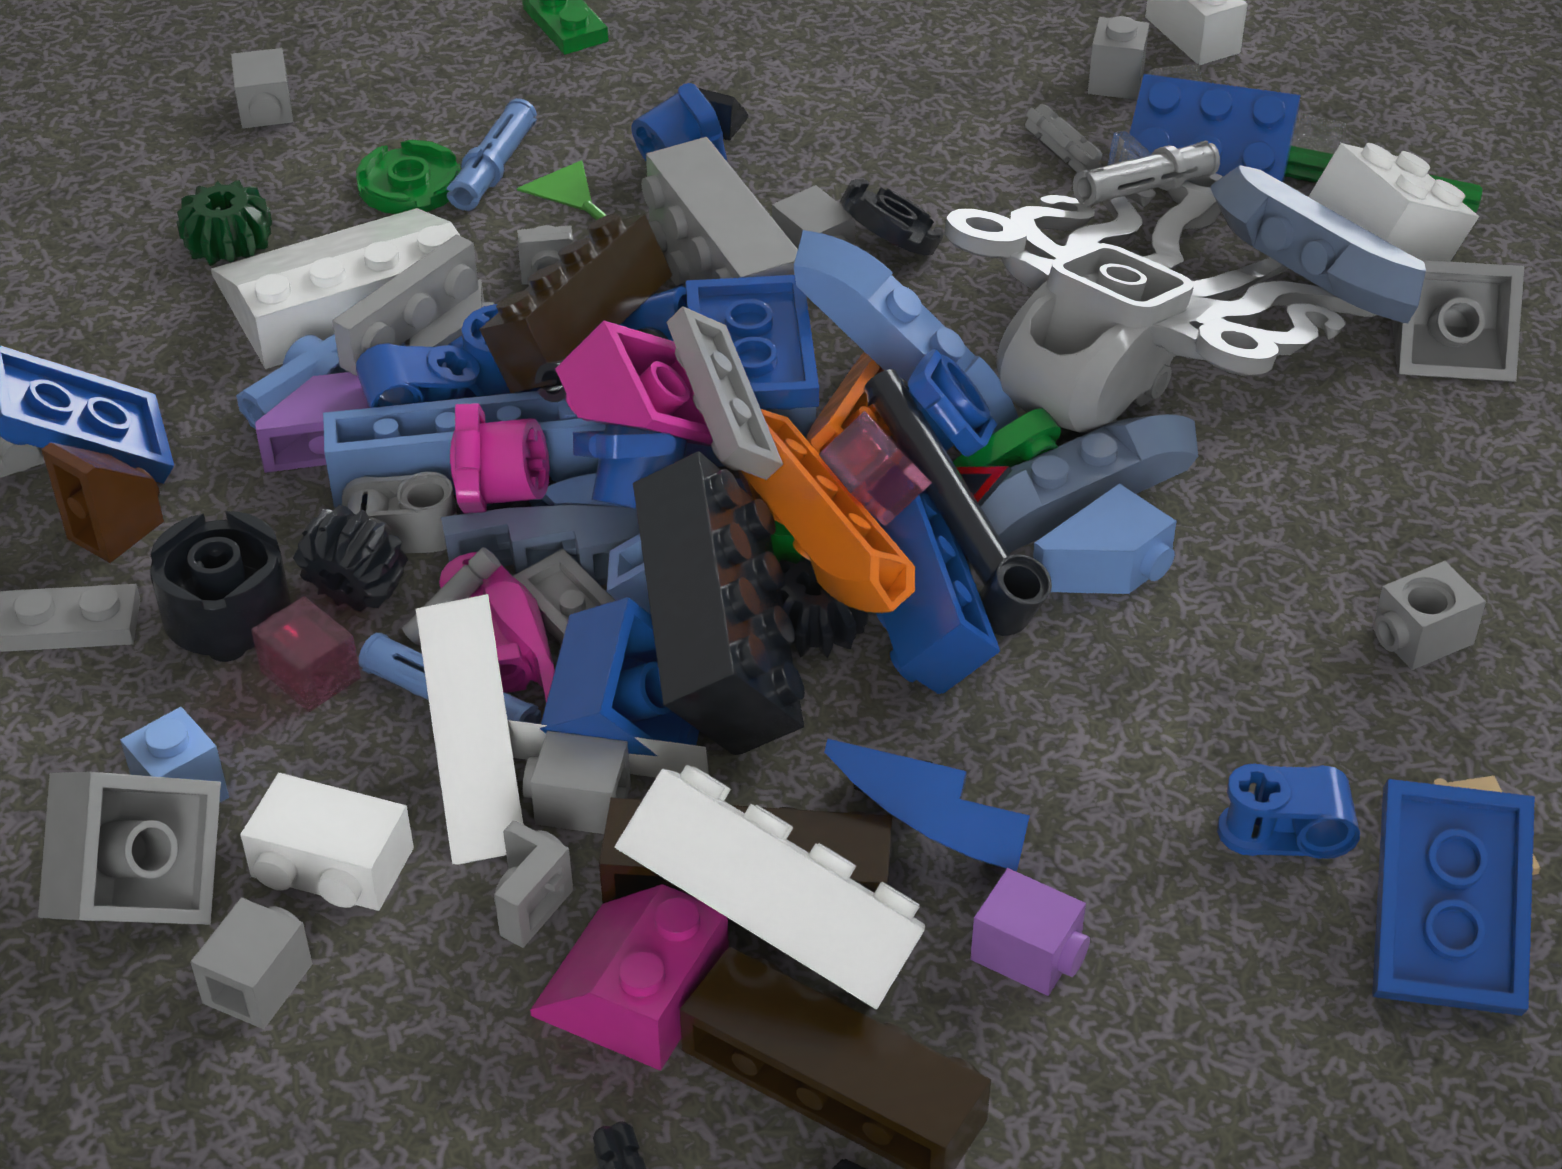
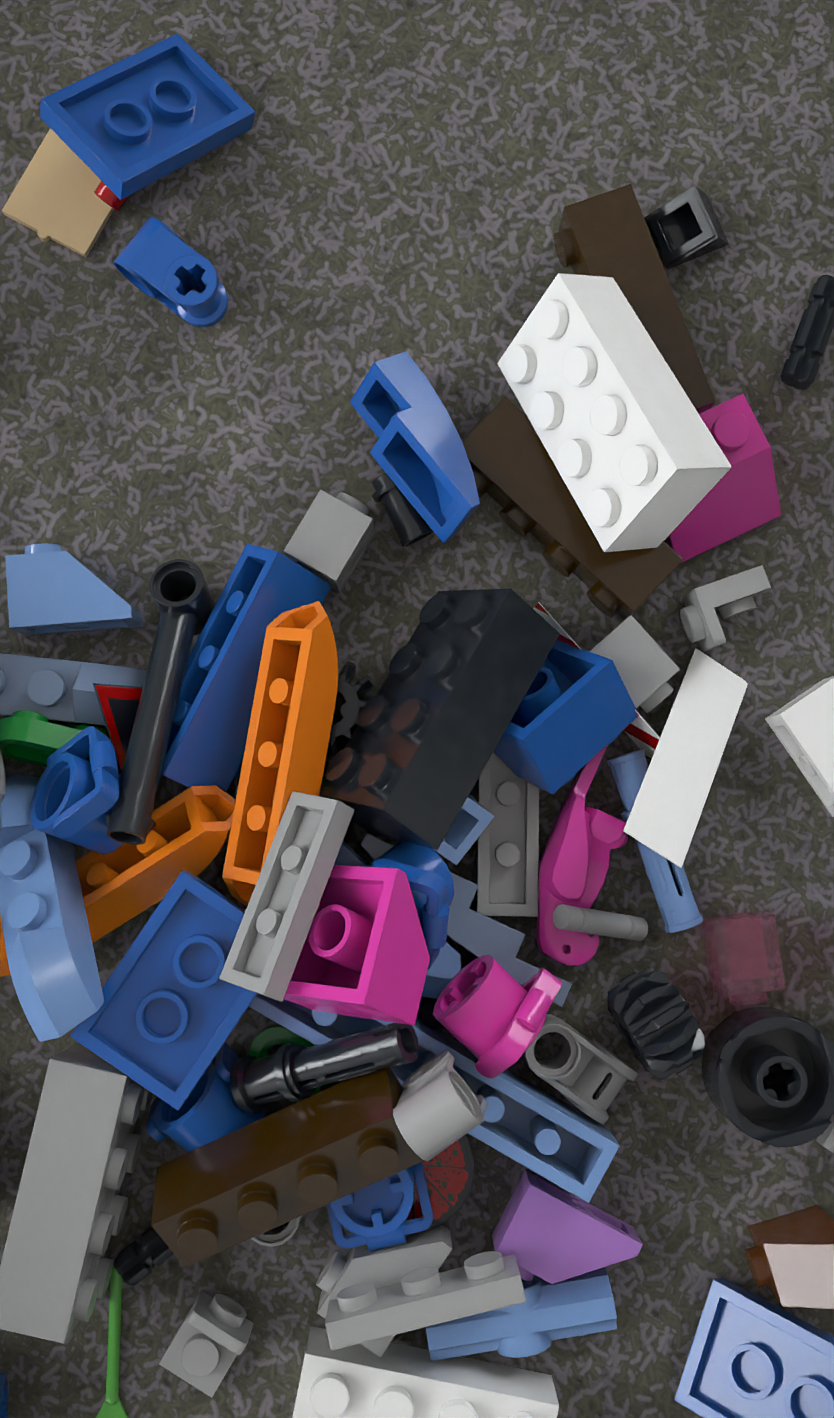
camera: 145 degrees left, 40 degrees up
blue piece [356,343,480,408] -> none
clear pink brick [818,411,932,526] -> none
medium lavender brick [970,868,1090,996] -> none
none -> light grey brick [284,489,375,594]
none -> light grey piece [393,1049,488,1162]

